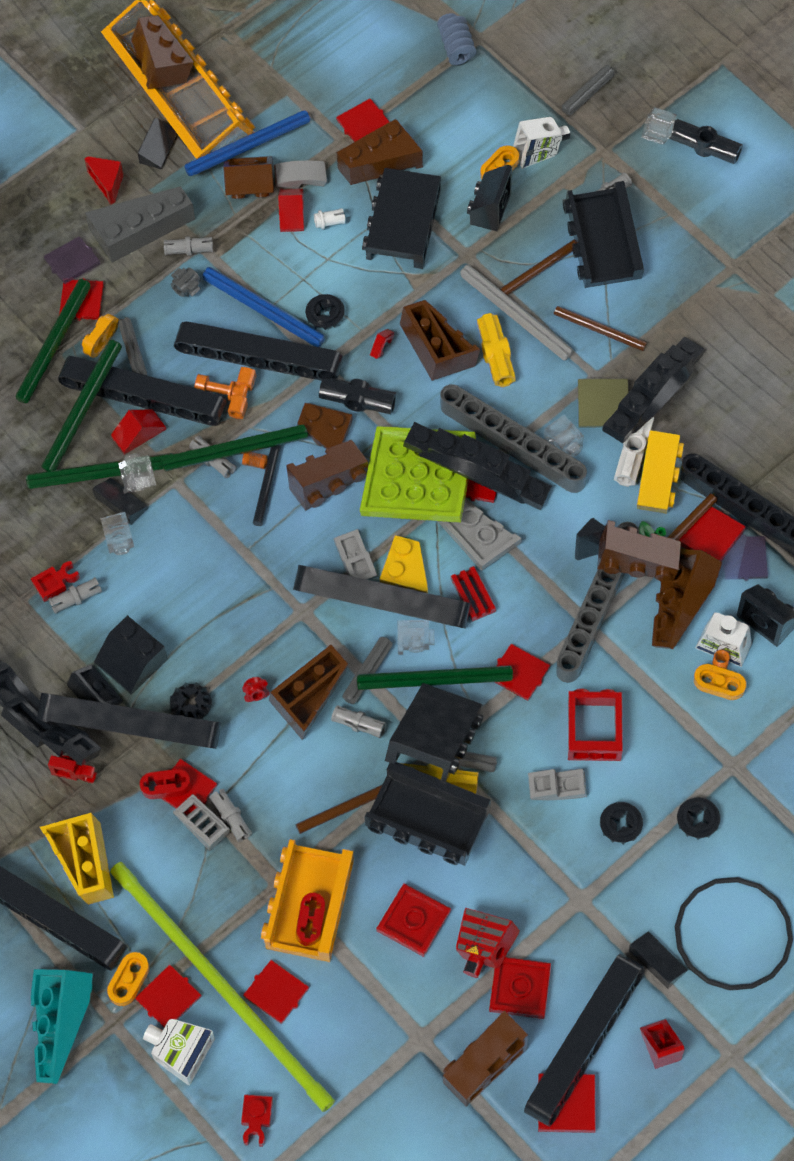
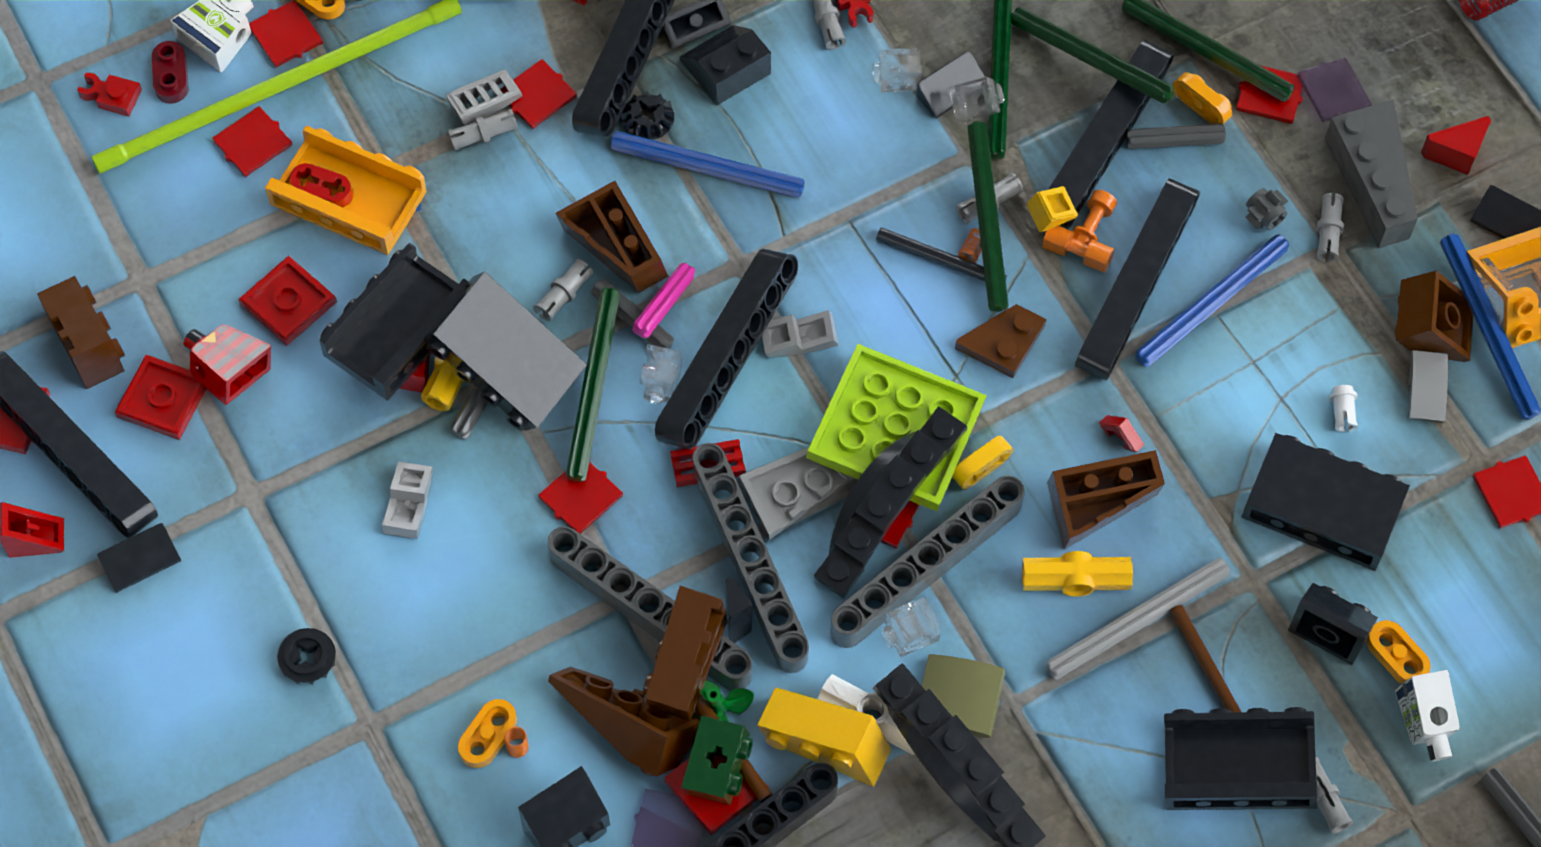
camera: 100 degrees right, 0 degrees up
red slope [111,409,166,455] -> none
red beam [139,769,191,799] -> none
red plate [242,677,270,702] -> none
red slope [278,189,304,232] -> none
reddish brown wedge [286,439,368,511] -> none
reddish brown bar [295,785,382,834] -> none
black gear [305,294,345,330] -> none
black piece [319,376,396,415] -> none
reddish brown wedge [337,119,423,185] -> none
yellow wing [380,535,428,593] -> none
reddish brown bar [554,306,647,351] -> none
red window [568,689,622,761] -> none
black gear [600,802,643,845] -> none
black piece [674,877,793,991] -> none
white torso [695,612,752,667] -> none
none -> dark red plate [152,41,189,104]
none -> blue axle [611,131,805,198]
none -> dark pink axle [632,263,695,338]
none -> dark green brick [681,716,753,805]
none -> dark grey beam [693,443,809,673]
none -> yellow beam [952,436,1014,490]
none -> yellow slope [1027,186,1078,232]

